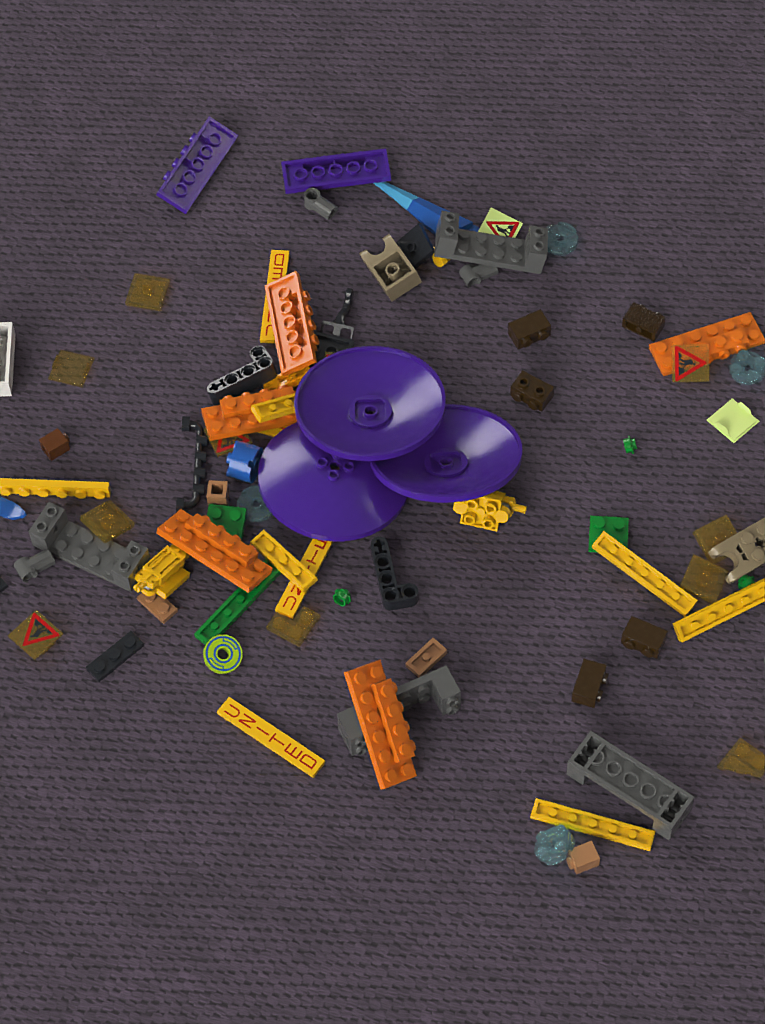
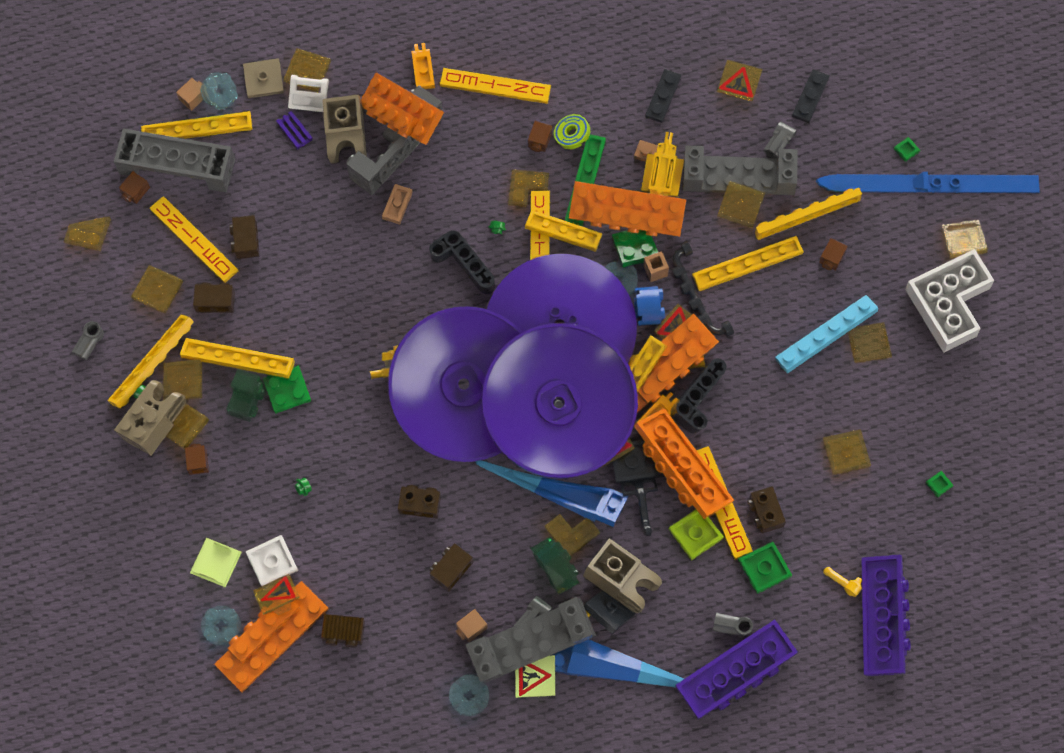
camera: 155 degrees right, 10 degrees up
none -> reddish brown brick [119,171,150,204]
none -> clear yellow plate [131,265,183,313]
none -> yellow tile [150,196,238,283]
none -> reddish brown brick [185,444,209,475]
none -> clear green brick [226,369,265,422]
none -> dark tan plate [243,58,284,98]
none -> white plate [246,535,298,588]
none -> dark purple tile [276,111,313,150]
none -> clear yellow plate [283,48,331,92]
none -> white plate [288,75,329,112]
none -> dark tan brick [322,95,367,164]
none -> light orange hinge [411,43,435,89]
none -> medium nougat brick [456,609,488,642]
none -> blue plate [476,460,628,527]
none -> reddish brown brick [528,121,552,152]
none -> clear green brick [530,537,579,595]
none -> clear yellow plate [545,514,600,557]
none -> lime plate [668,509,724,560]
none -> yellow tile [692,236,804,291]
none -> green plate [738,542,792,594]
none -> dark brown brick [747,486,786,534]
none -> medium azure plate [775,295,878,373]
none -> yellow piece [823,567,862,597]
none -> green tile [926,471,954,498]

